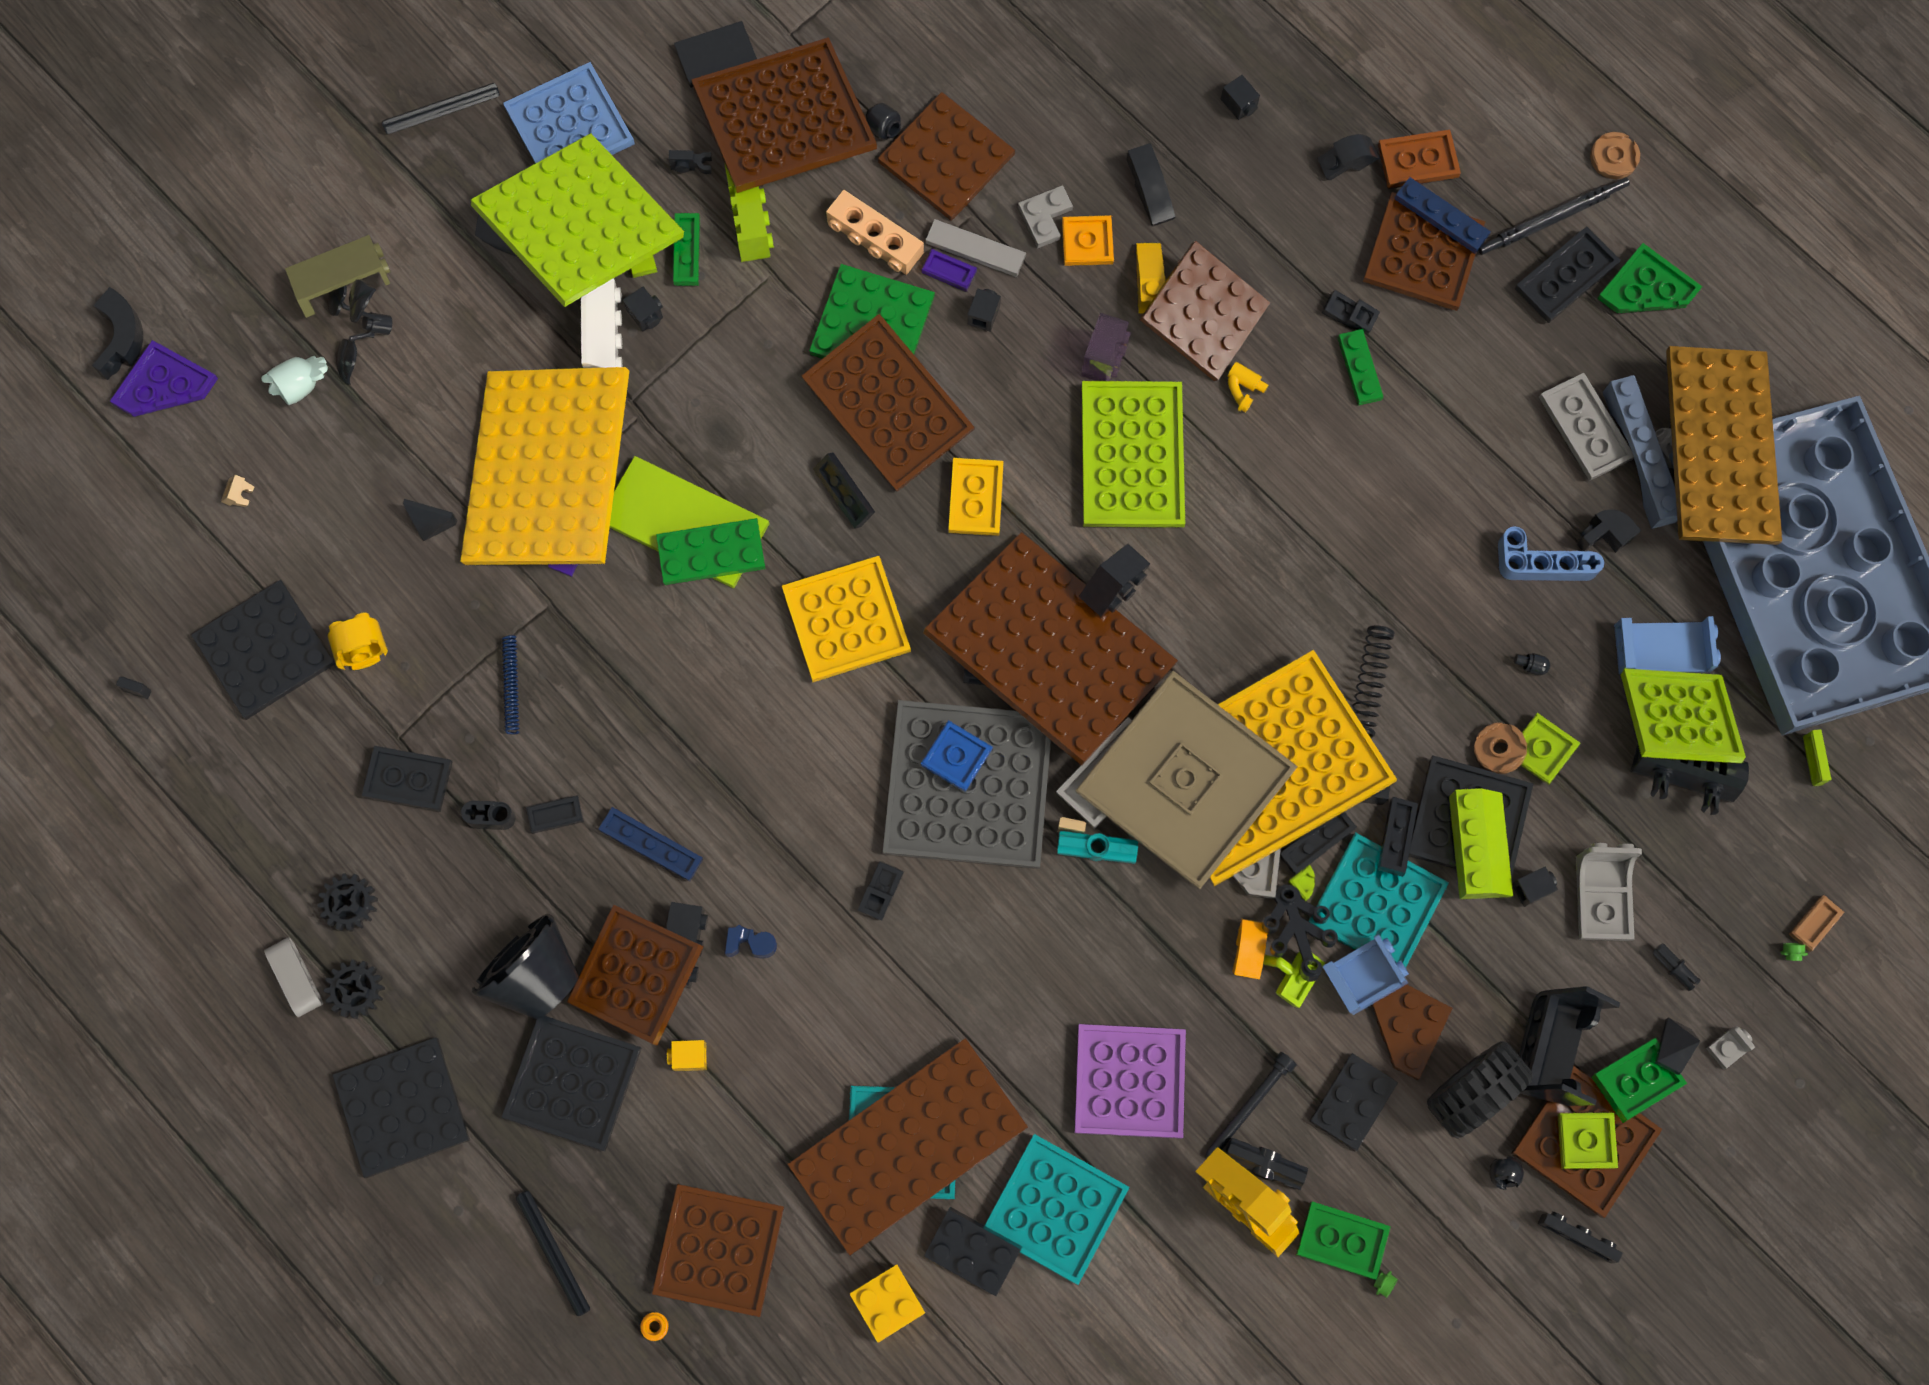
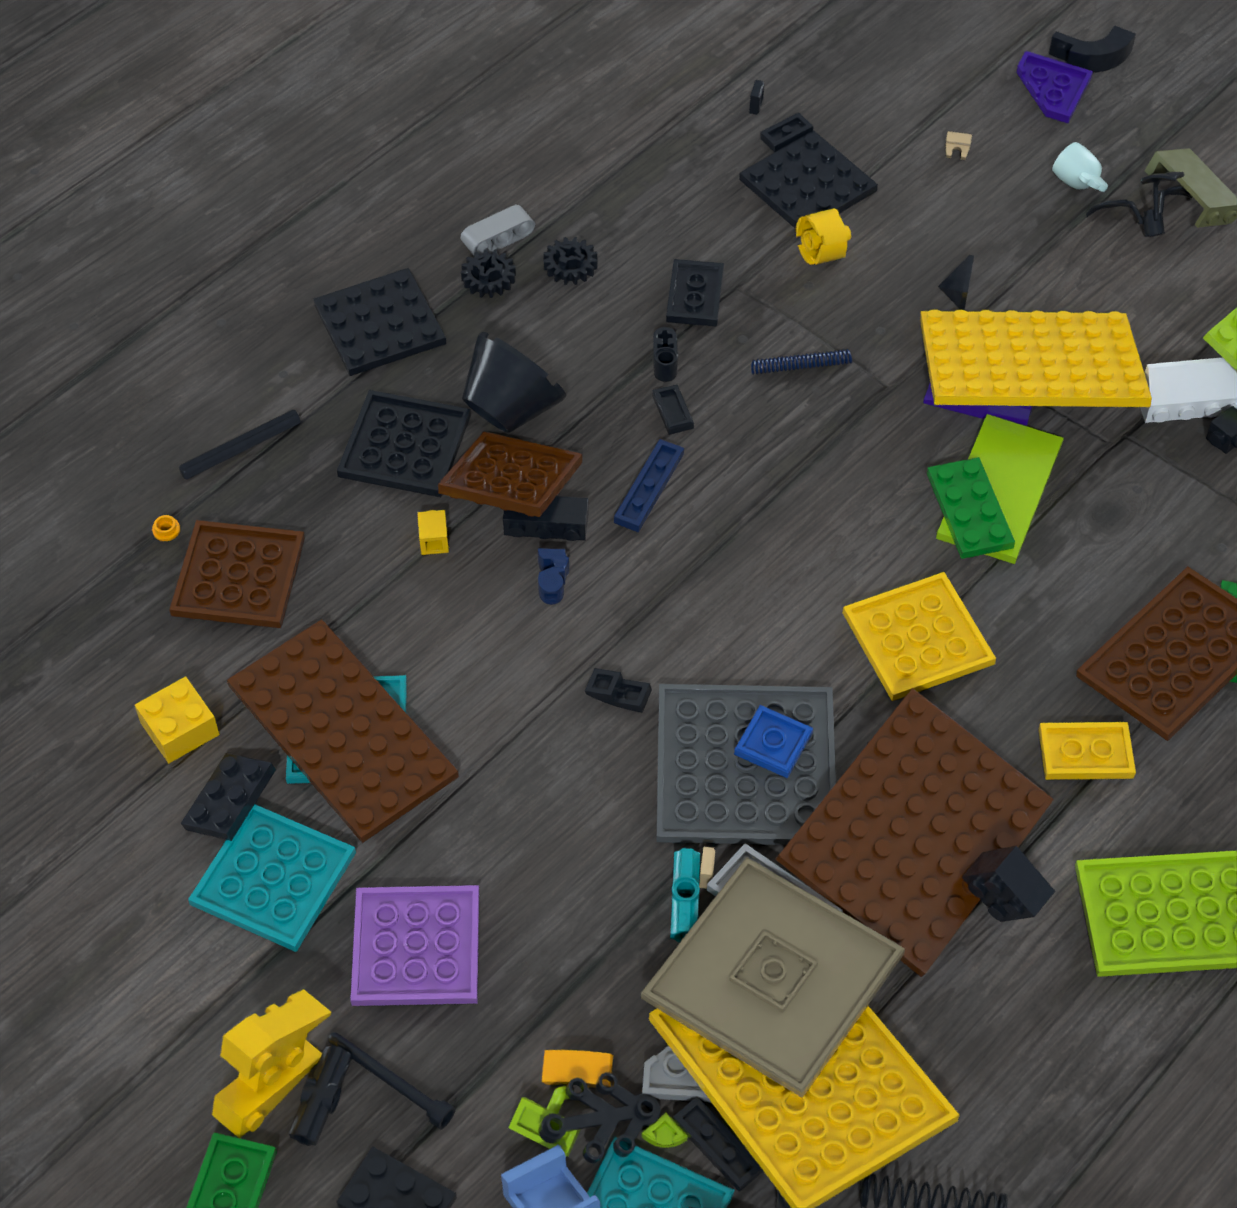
camera: 90 degrees right, 20 degrees down
black plate [813,452,875,529] -> none
none -> black plate [760,112,813,153]

